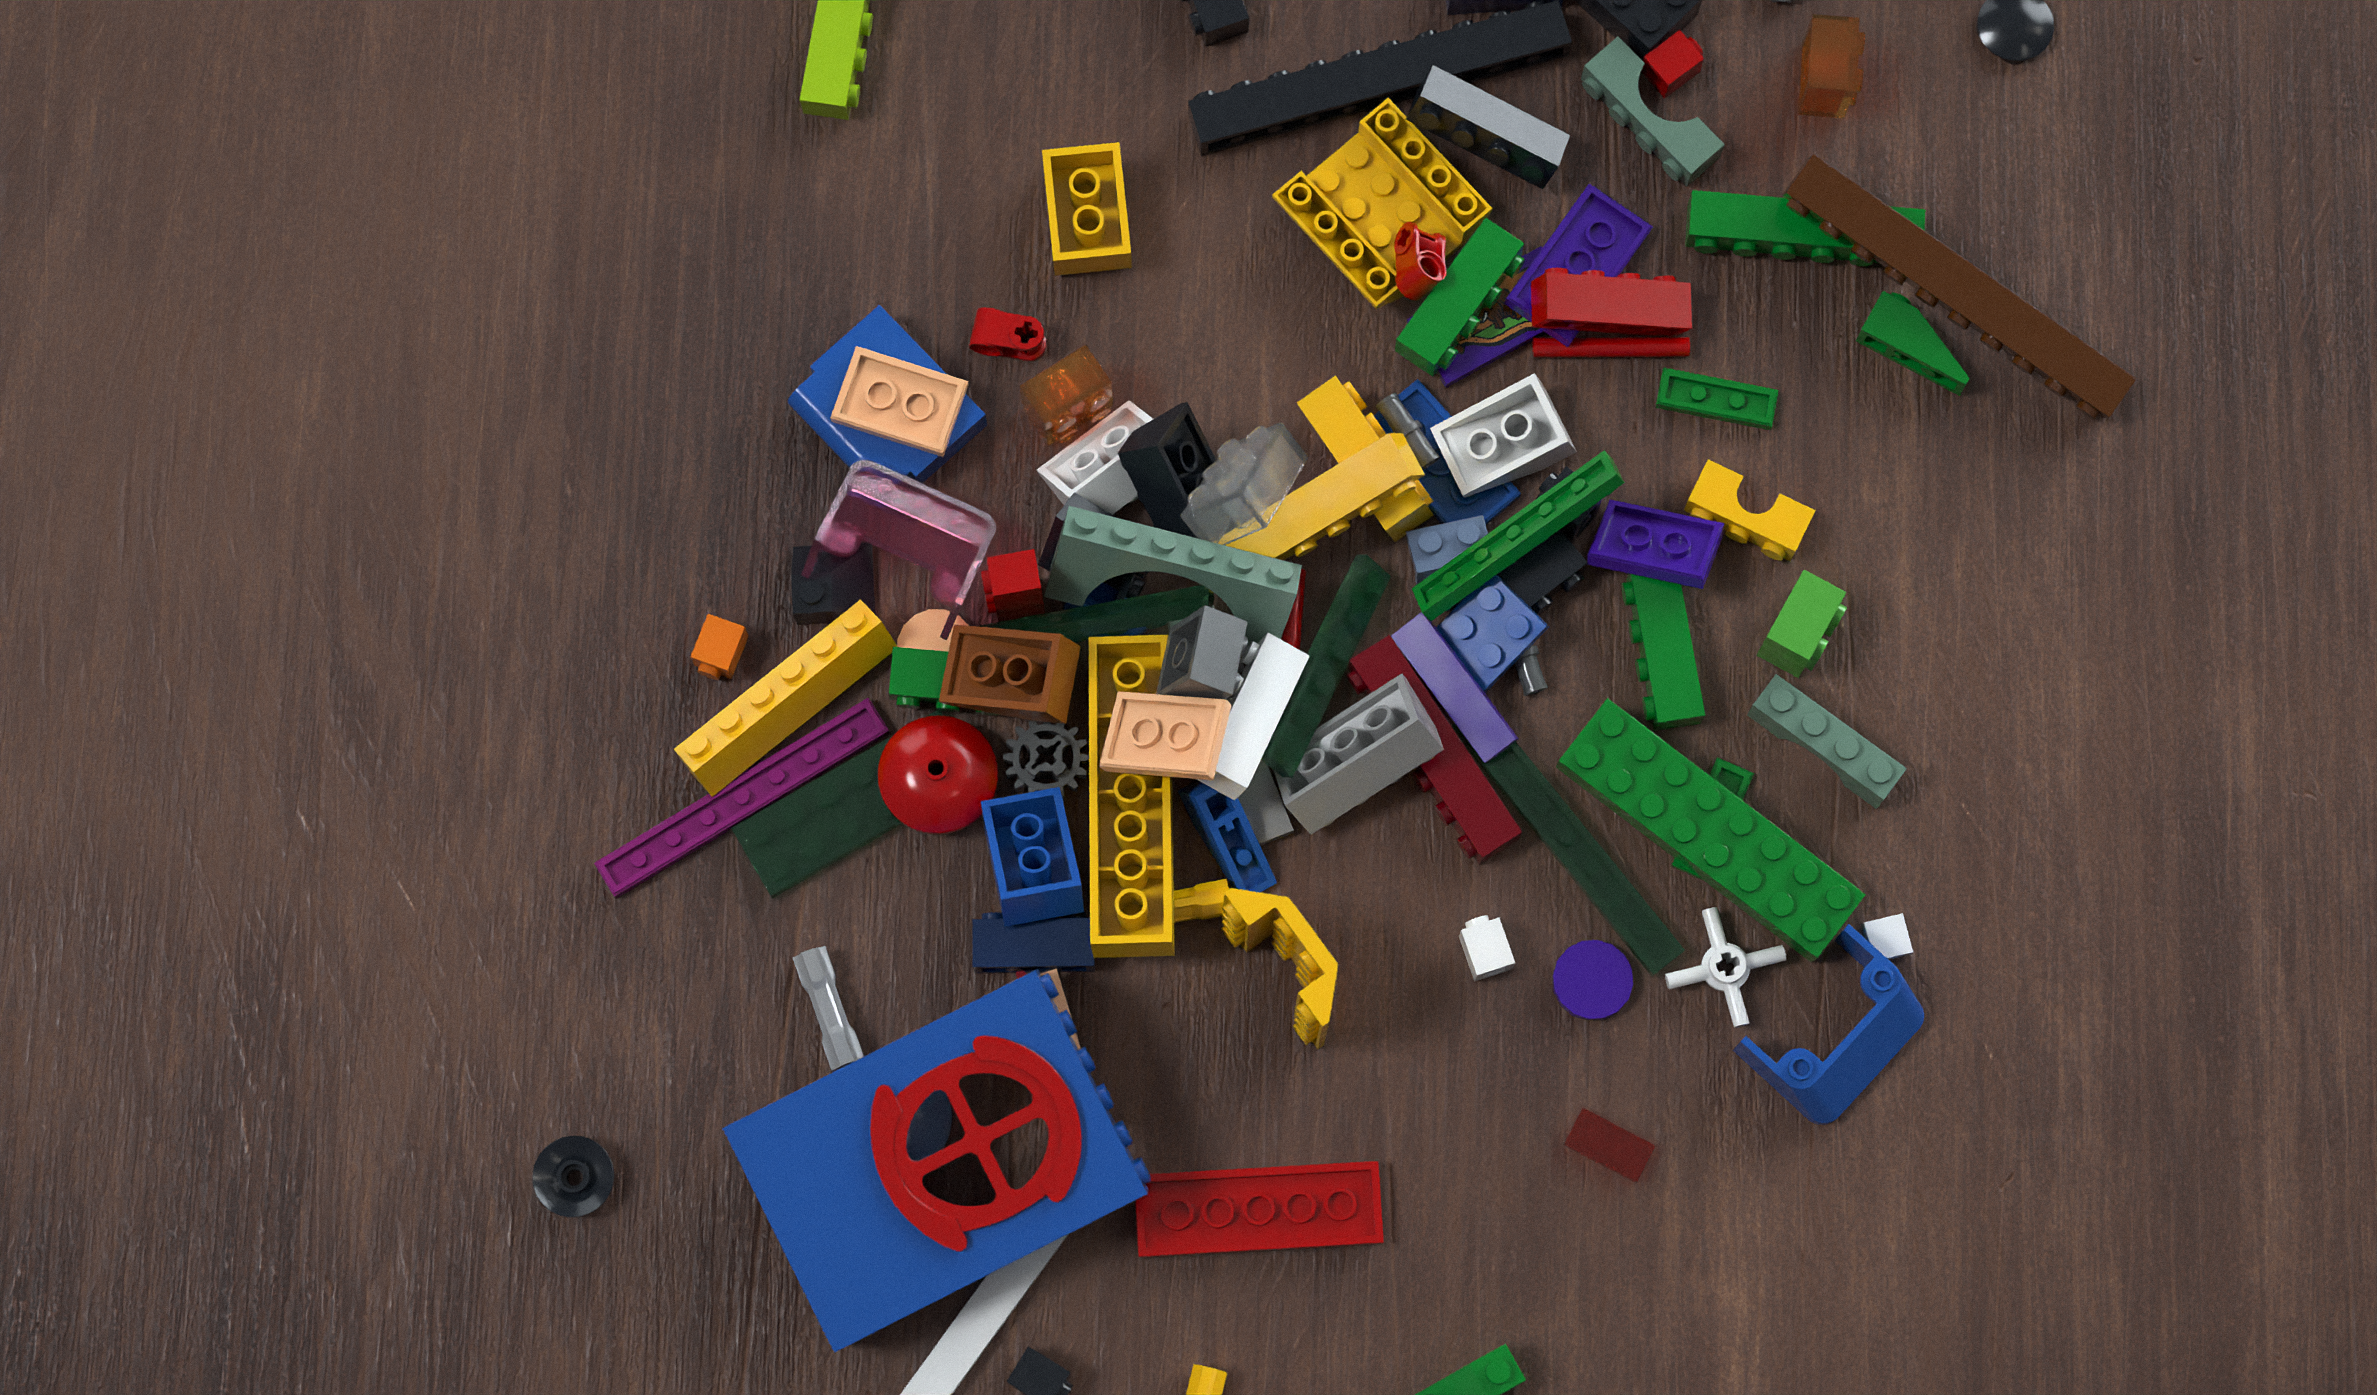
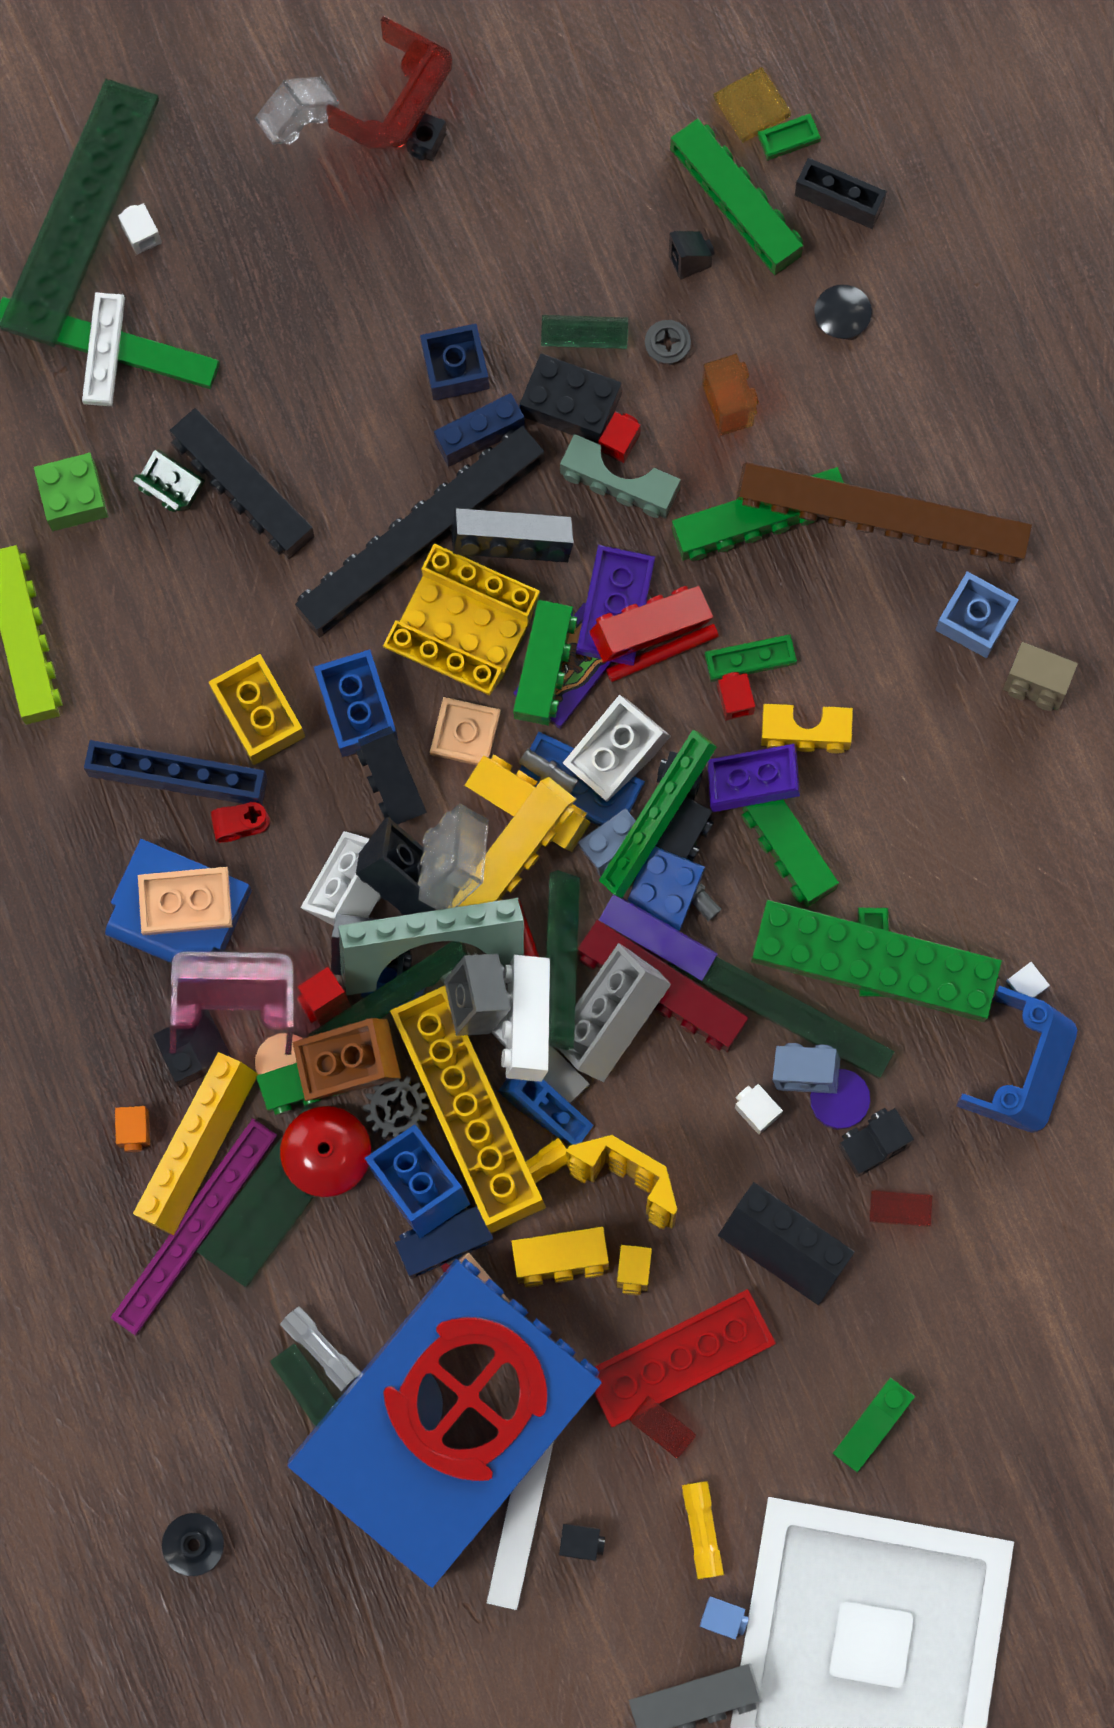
camera: 20 degrees left, 0 degrees up
clear orange brick [1019,344,1113,446] -> none
light nougat tile [1099,691,1232,780] -> none
red piece [1394,222,1447,301] -> none
white bar [1665,907,1786,1028] -> none
sand green arch [1747,674,1907,809] -> none
bright green brick [1756,569,1847,678] -> none
green slope [1856,291,1970,396] -> none
none -> dark blue brick [84,740,268,805]
none -> clear green plate [269,1343,336,1427]
none -> blue brick [314,649,398,757]
none -> black brick [356,726,427,825]
none -> light nougat tile [430,697,501,765]
none -> yellow brick [512,1227,609,1287]
none -> yellow brick [617,1245,652,1295]
none -> clear red tile [629,1395,696,1459]
none -> red brick [717,672,755,721]
none -> black slope [718,1182,855,1306]
none -> sand blue brick [773,1043,840,1094]
none -> black brick [838,1108,914,1178]
none -> medium blue brick [935,571,1019,658]
none -> dark tan brick [1003,642,1078,711]

